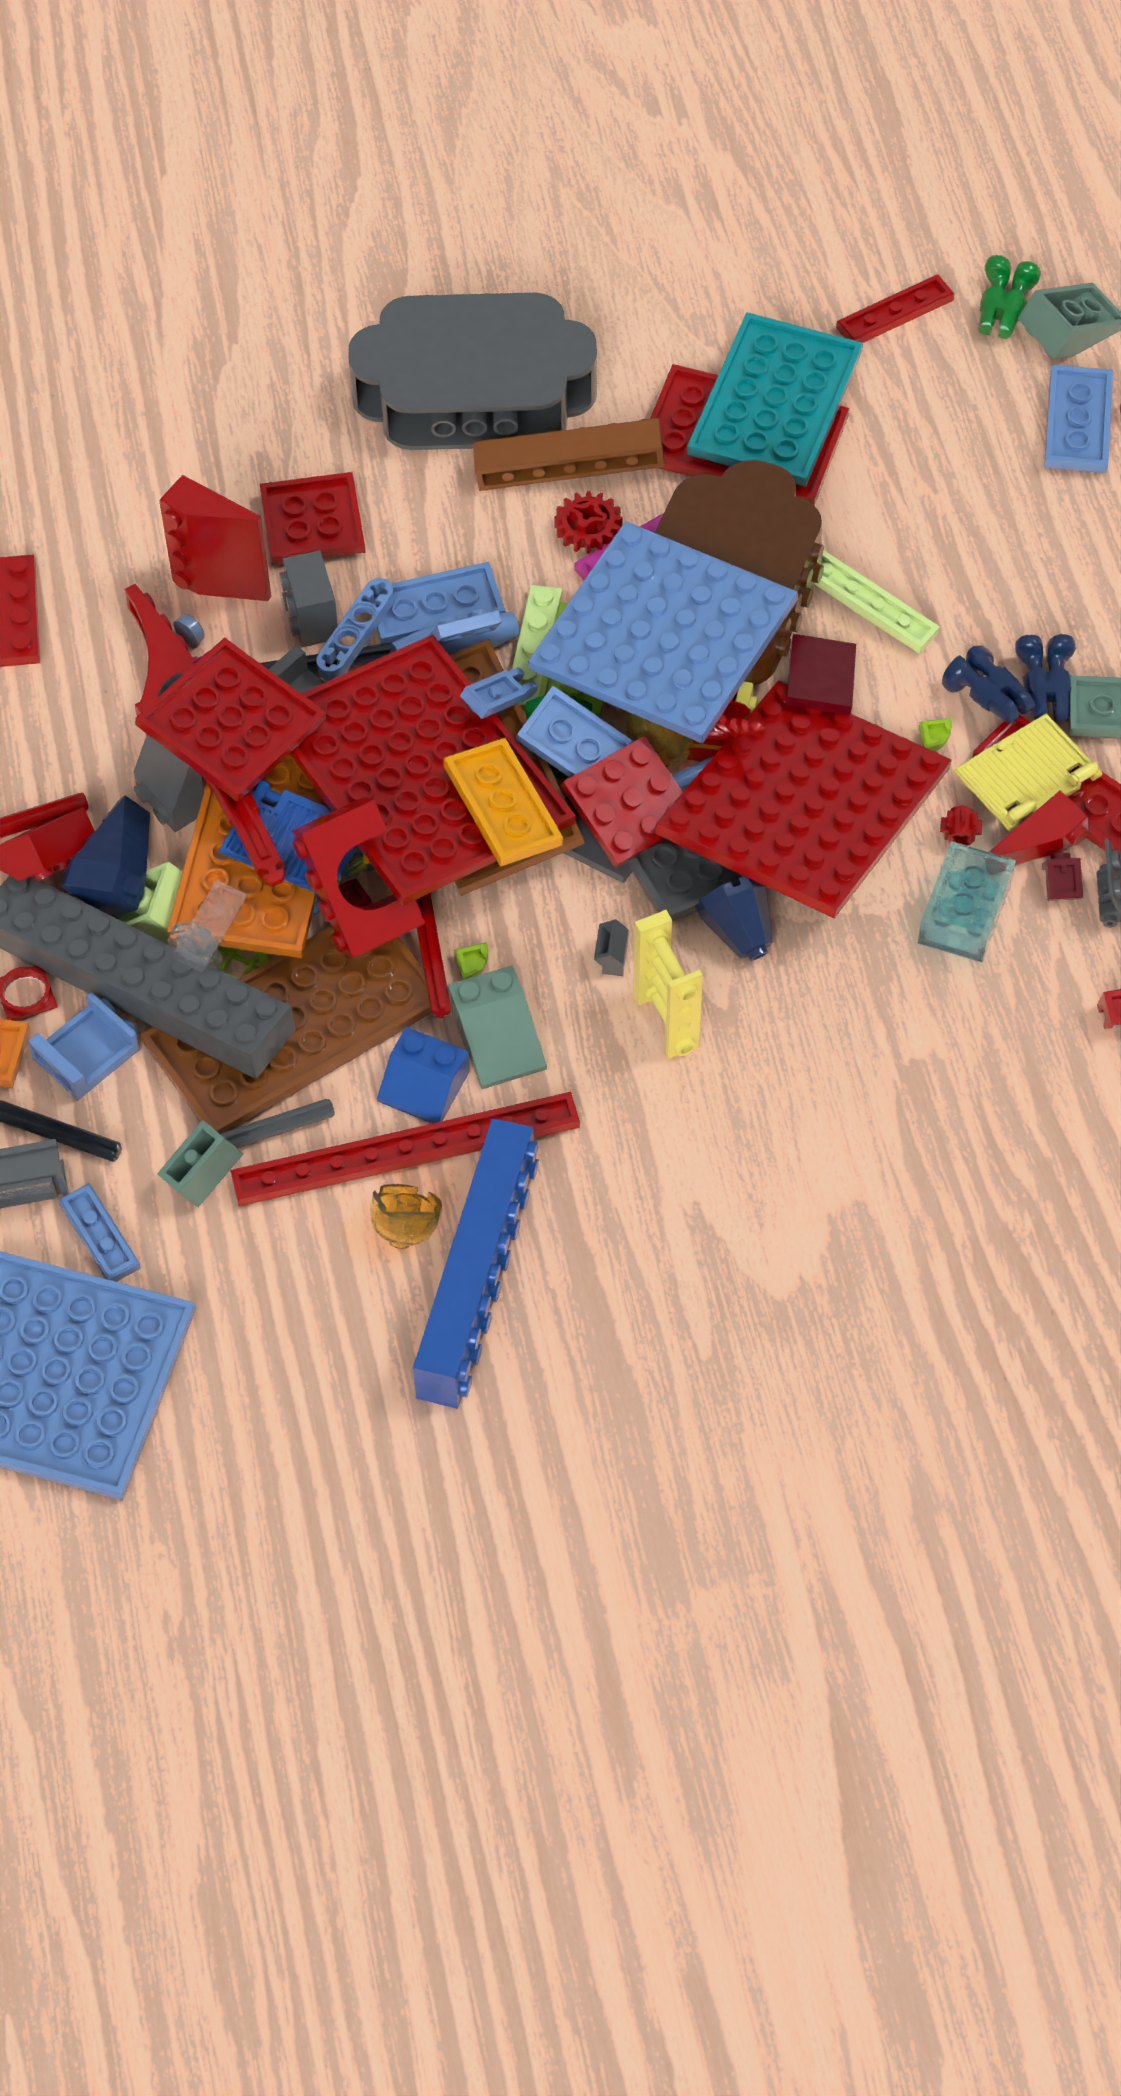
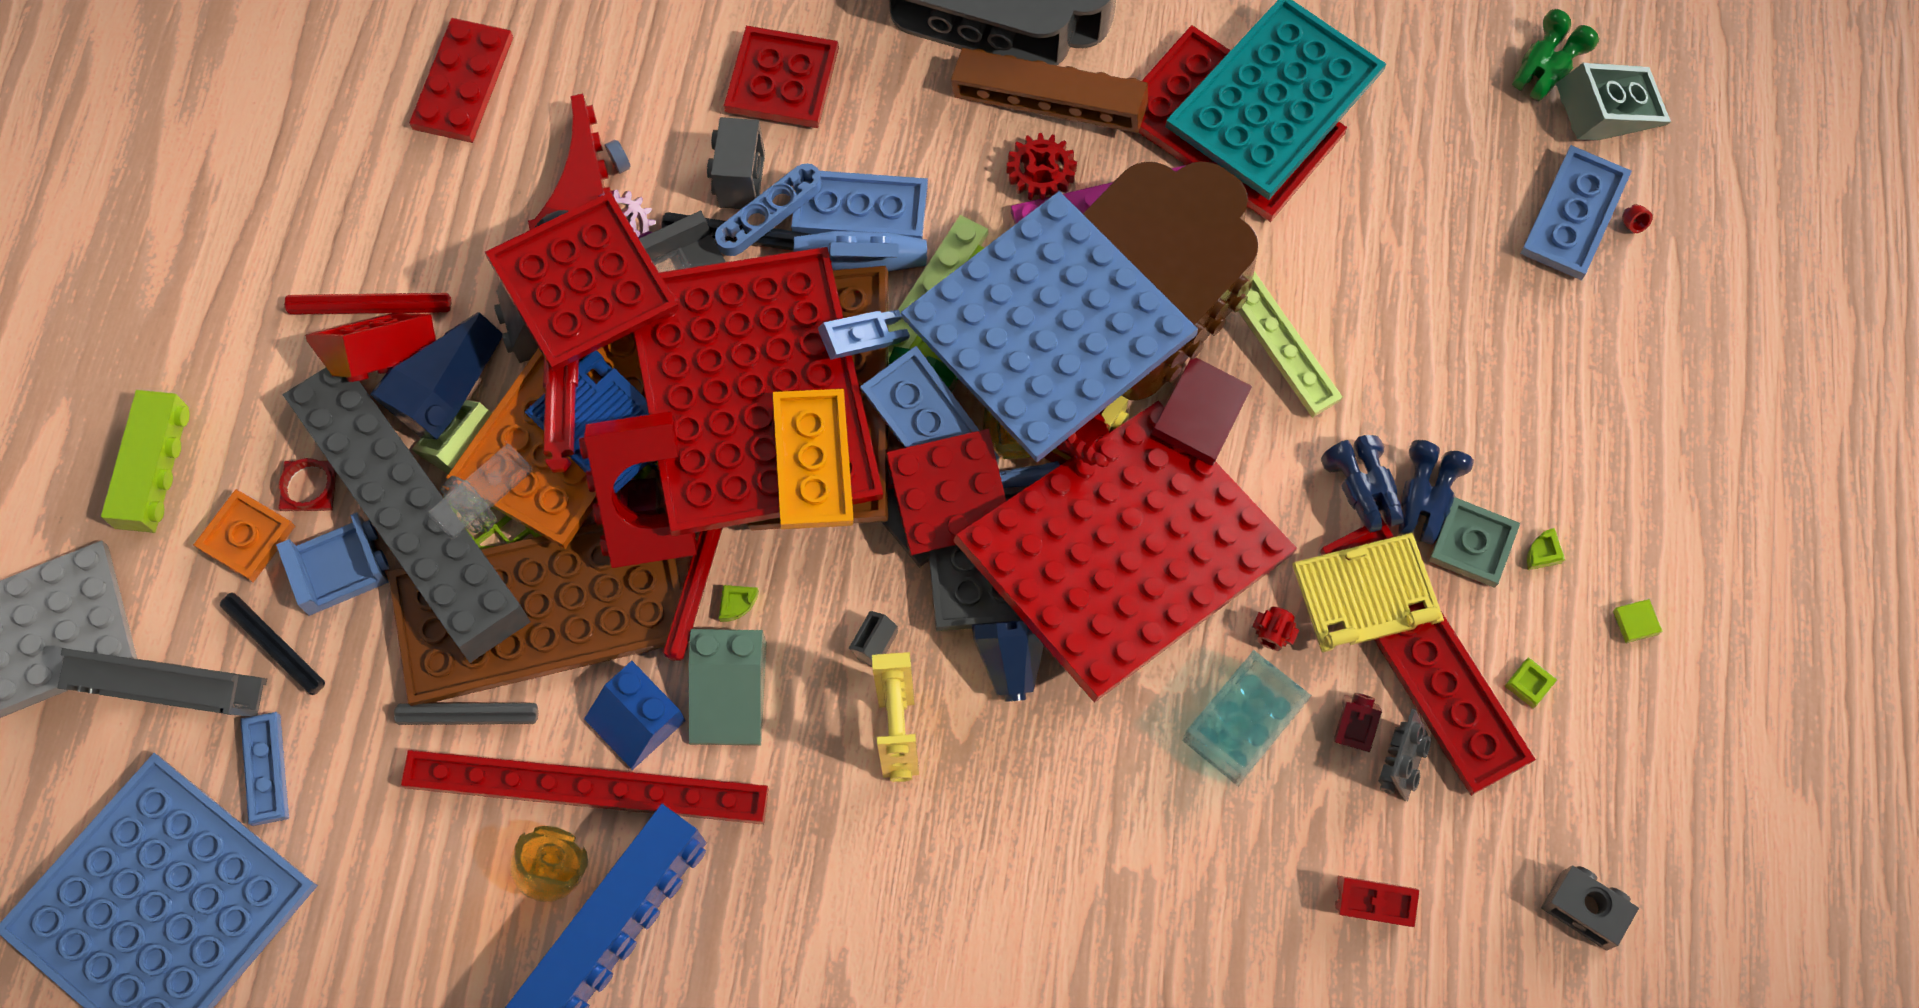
camera: 20 degrees right, 10 degrees up
sand green brick [157,1120,244,1208] -> none
red slope [159,474,272,601] -> none
red tile [836,274,954,343] -> none
lime tile [918,718,952,752] -> none
red slope [986,790,1089,872] -> none

